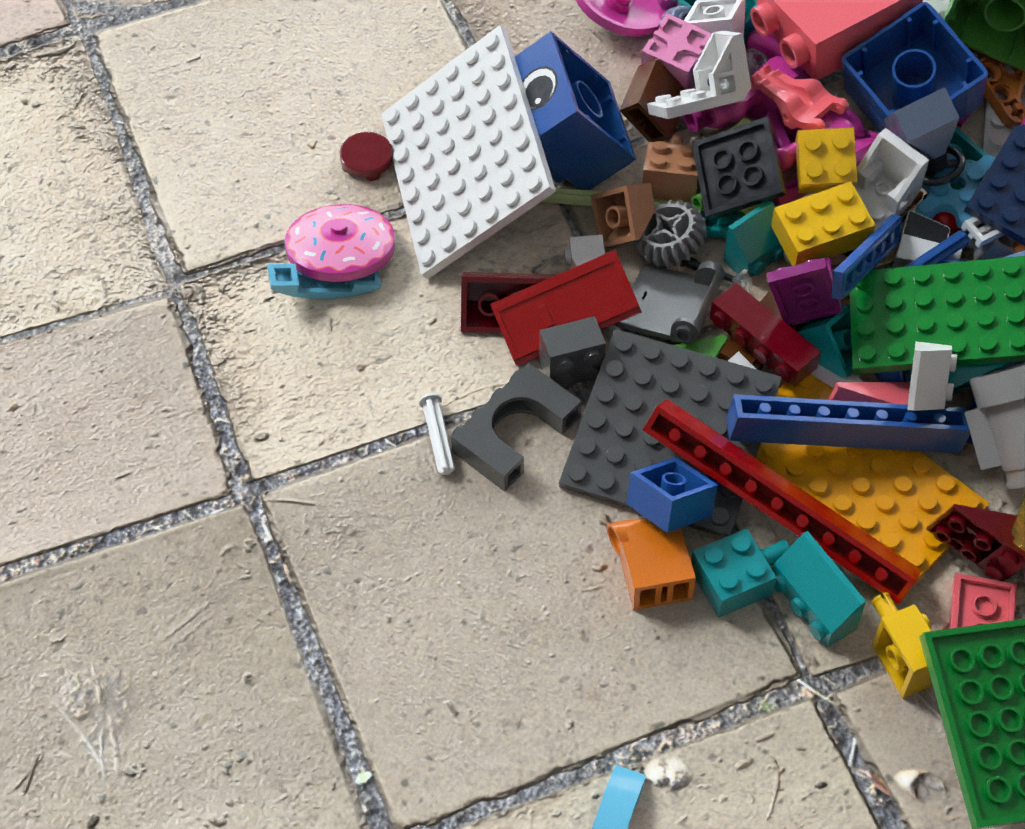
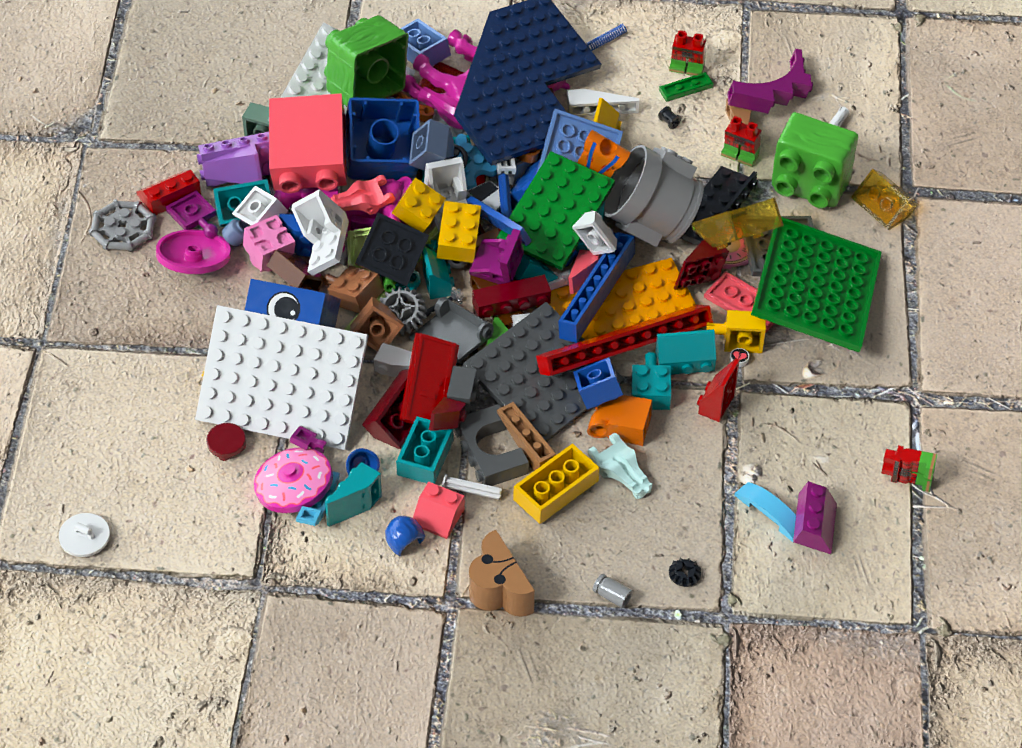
camera: 65 degrees left, 5 degrees down
none -> white shield [59,513,110,557]
none -> magenta plate [289,426,327,454]
none -> teal slope [325,462,382,527]
none -> blue helmet [346,448,380,476]
none -> blue piece [385,516,425,556]
none -> teal brick [396,416,454,484]
none -> coral slope [413,482,465,539]
none -> dark red slope [429,397,467,431]
none -> medium nougat brick [469,530,535,617]
none -> medium nougat slope [497,402,556,471]
none -> yellow brick [513,443,599,524]
none -> light aqua animal [588,433,652,499]
none -> light grey piece [593,574,633,608]
none -> black gear [669,557,701,587]
none -> red slope [697,358,740,422]
none -> tile [730,348,749,367]

